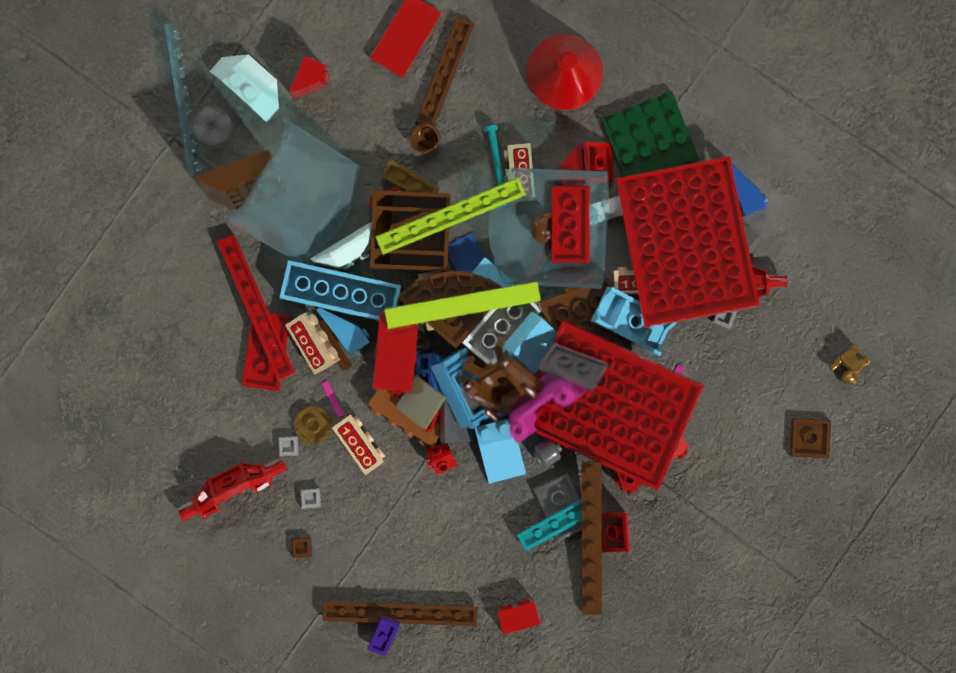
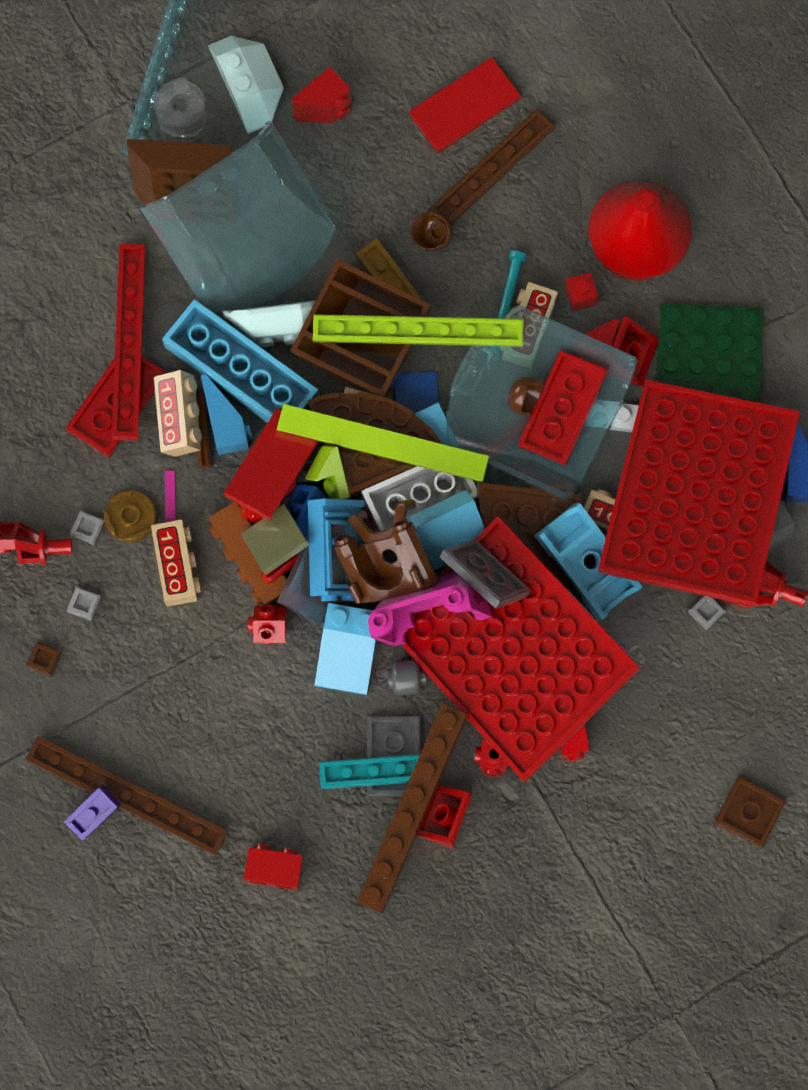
camera: 30 degrees right, 10 degrees down
none -> lime slope [305,444,350,499]
none -> red brick [564,273,598,312]

